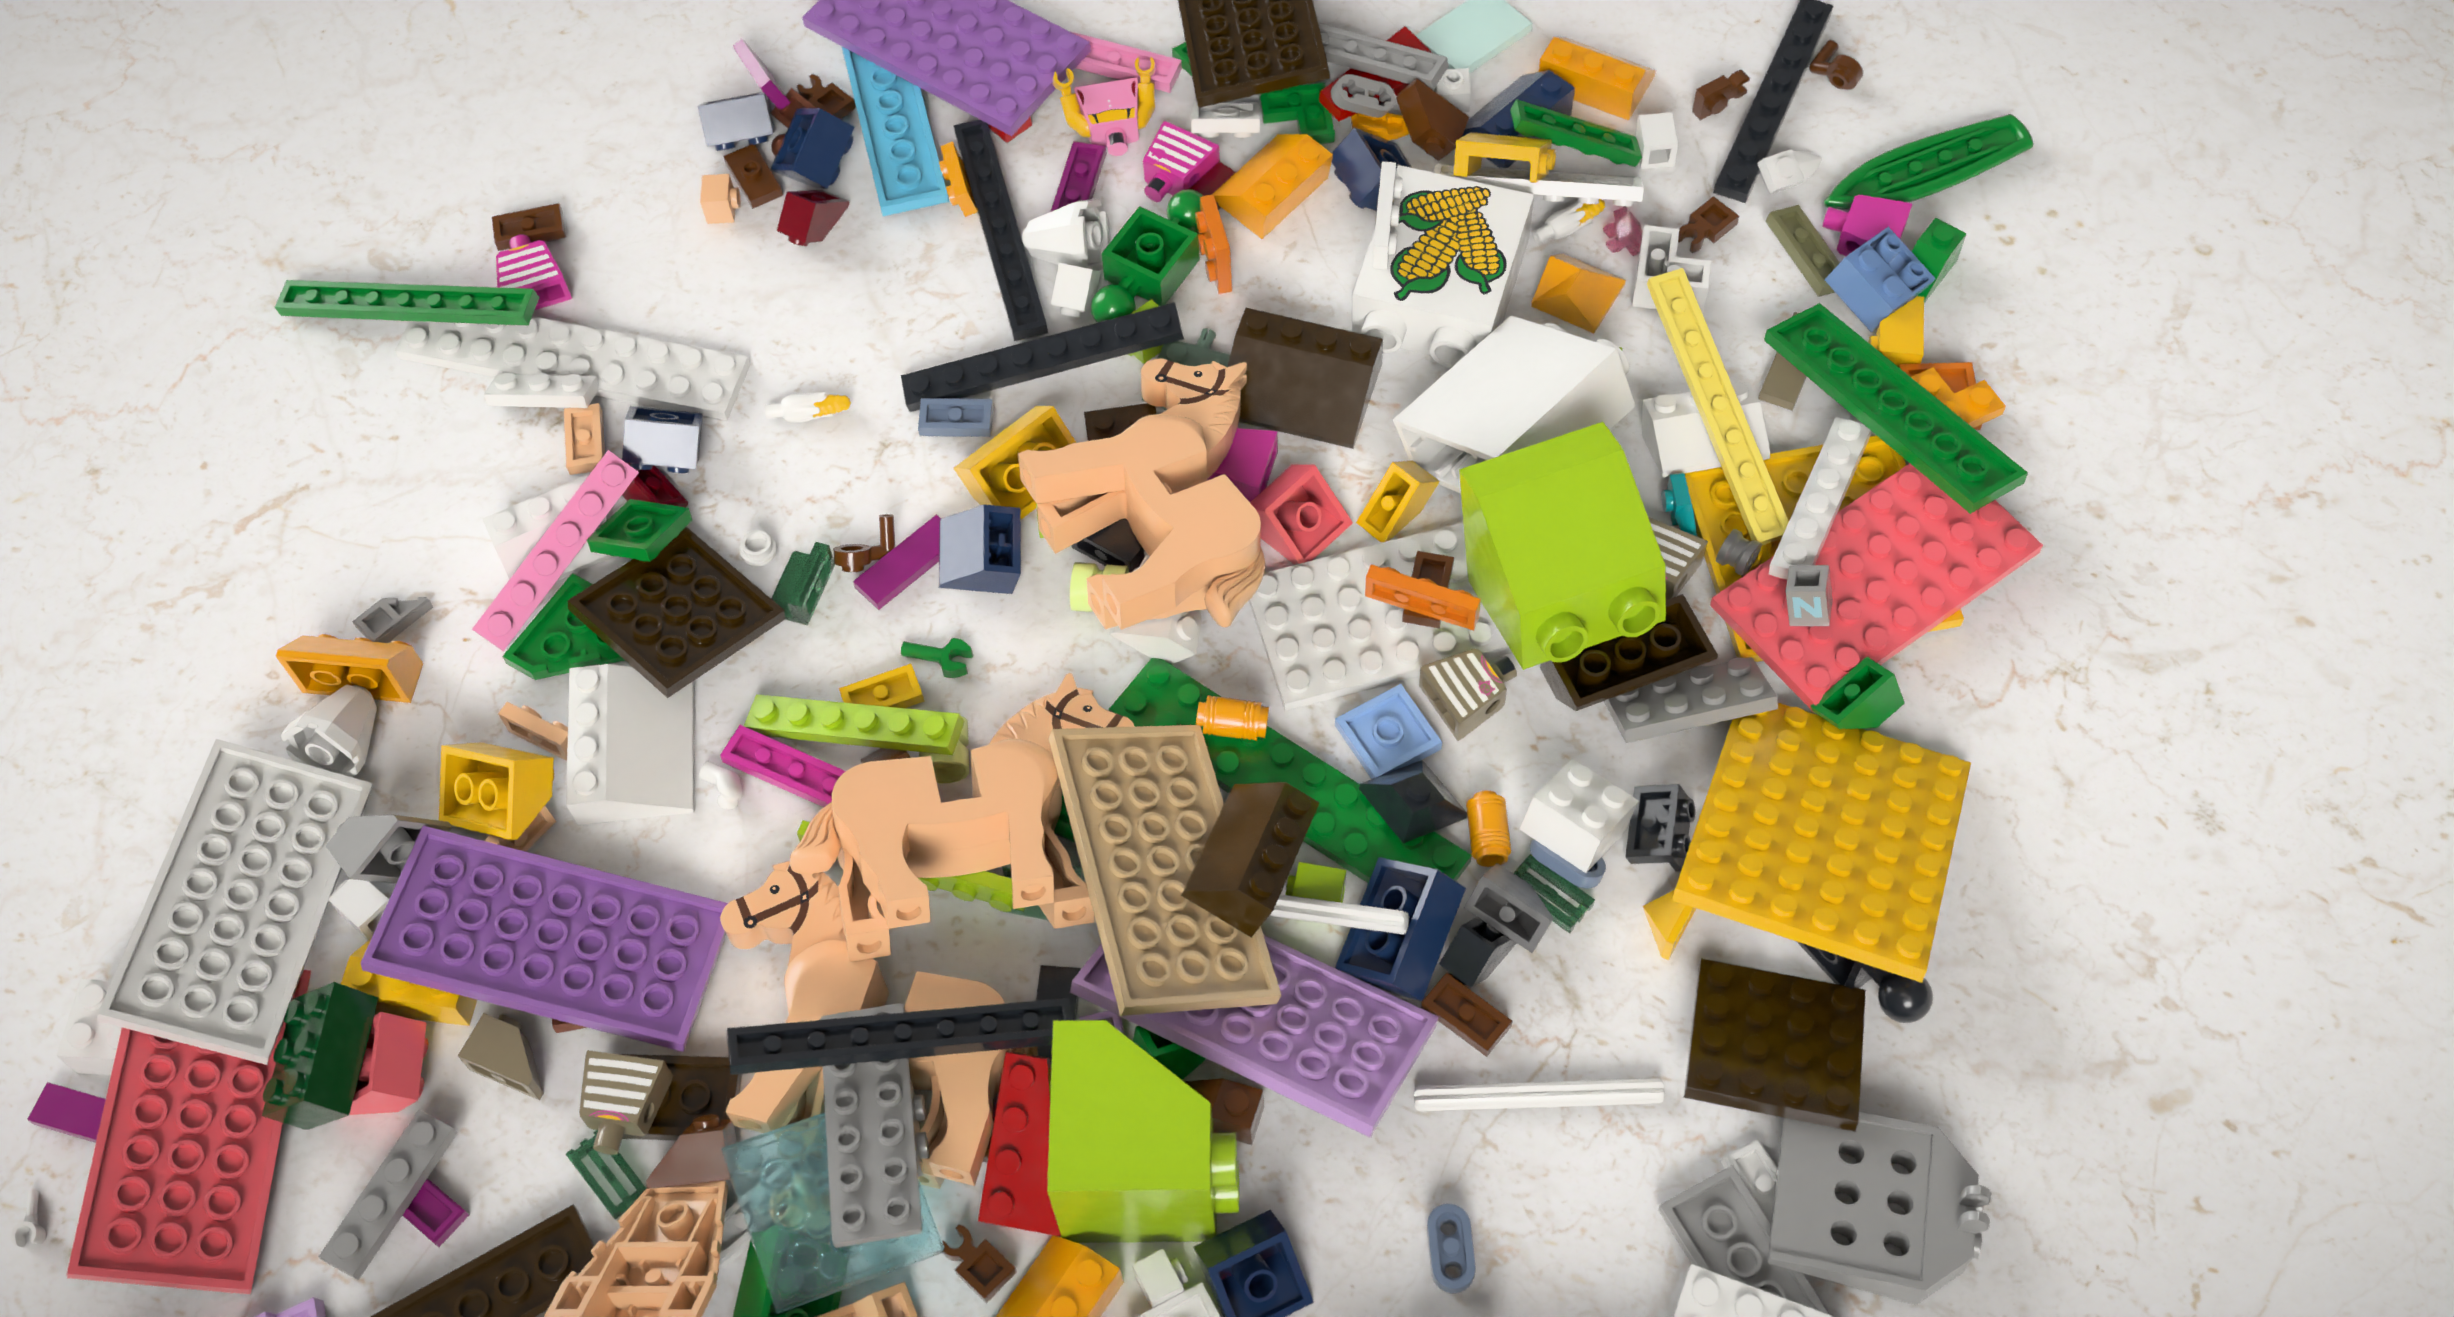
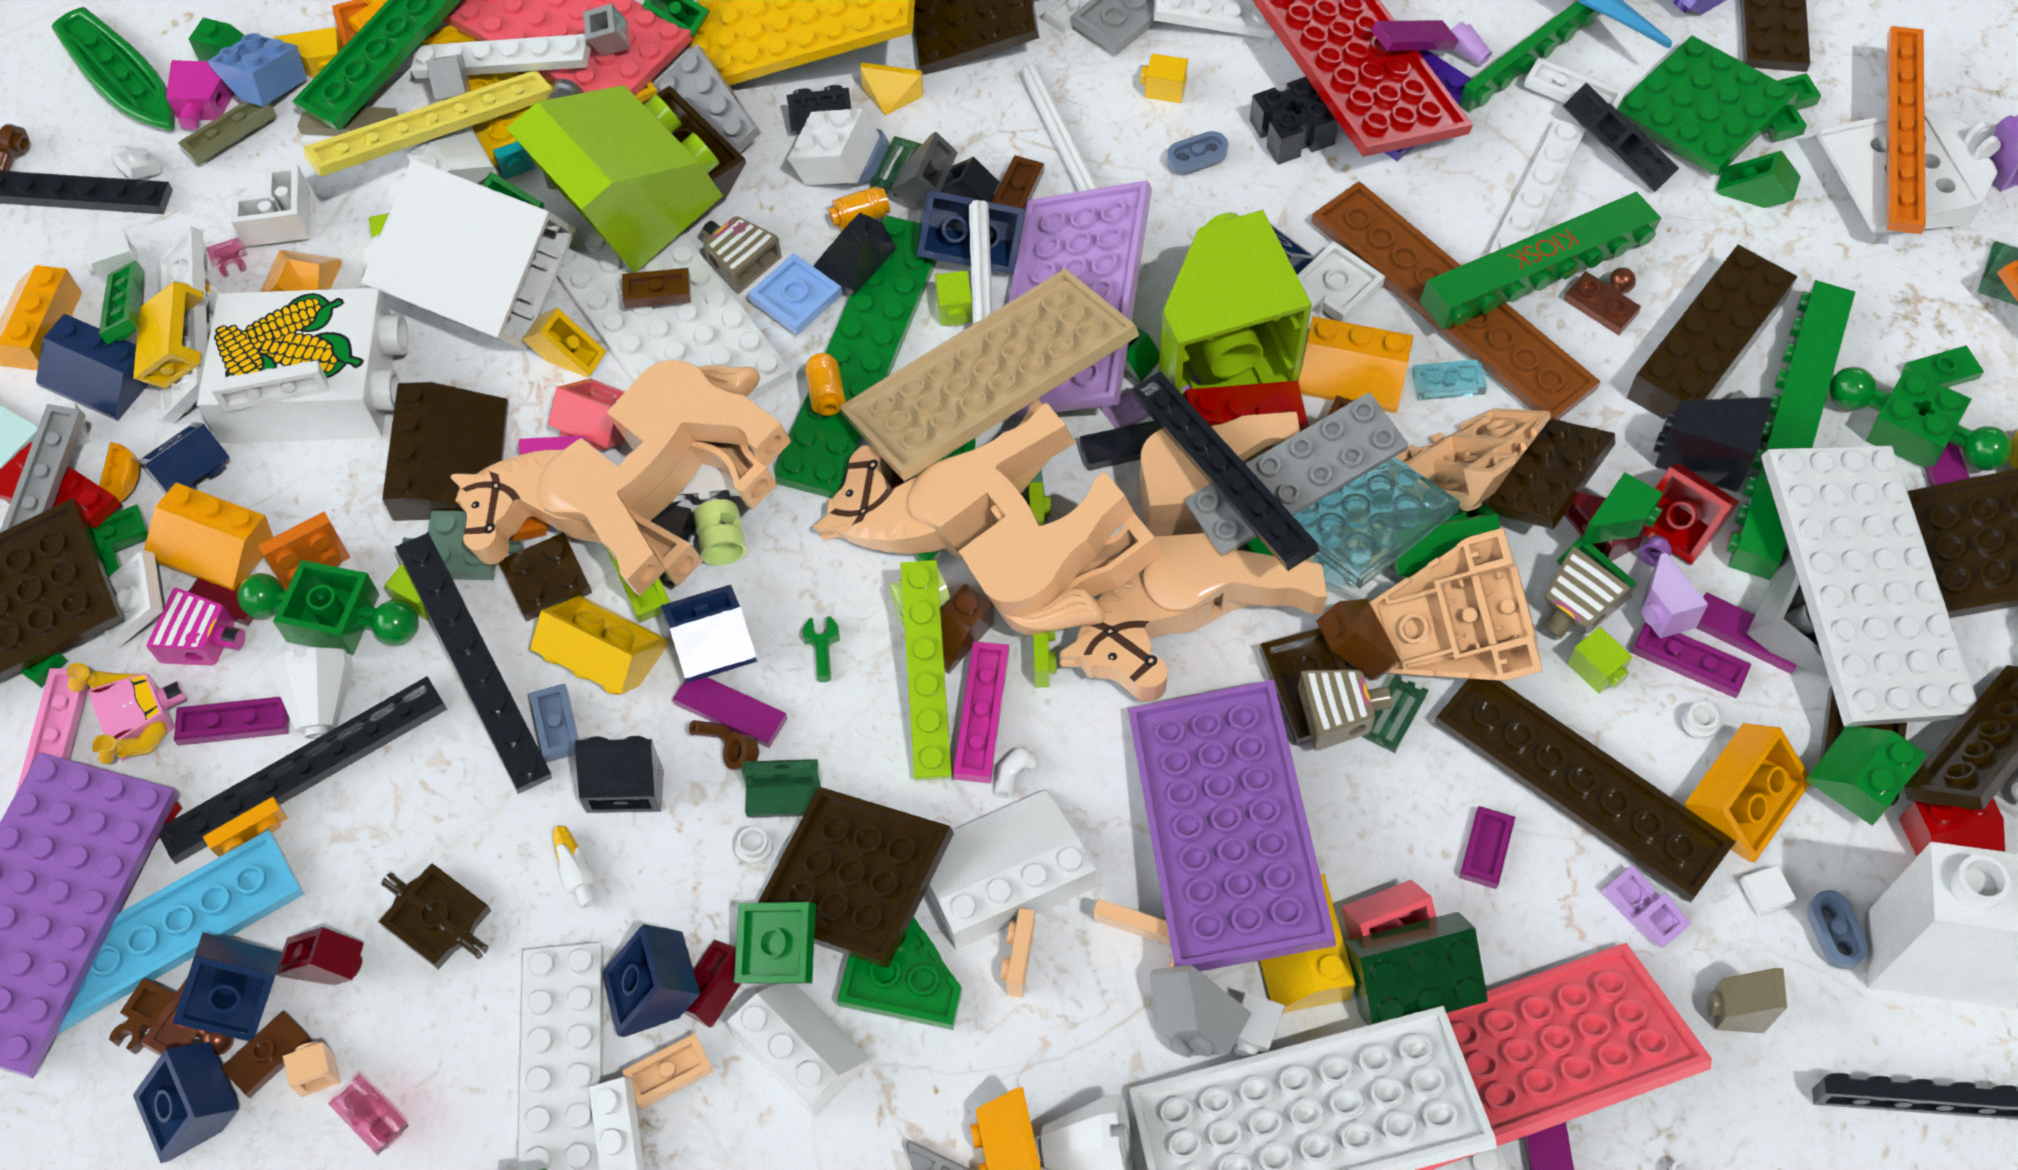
camera: 110 degrees left, 0 degrees up
light grey plate [318,1110,458,1280] -> none
yellow slope [439,742,554,840] -> none
dark tan slope [458,1013,544,1100] -> none
bright pink plate [472,450,639,651] -> none
tile [733,38,790,110] -> none
yellow plate [839,664,925,708] -> none
white brick [1051,263,1101,318] -> none
dark brown slope [1181,782,1319,938] -> none
reddish brown slope [1185,1078,1264,1145] -> none
light grey beam [1331,74,1396,118] -> none
orange plate [1365,564,1481,631] -> none
reddish brown slope [1396,78,1469,161] -> none
reddish brown plate [1678,196,1739,253] -> none
reddish brown plate [1692,70,1750,120] -> none
none -> clear pink hips [328,1074,409,1156]
none -> dark brown plate [378,863,491,970]
none -> light grey brick [426,54,471,100]
none -> black slope [575,736,664,813]
none -> yellow brick [1140,53,1189,103]

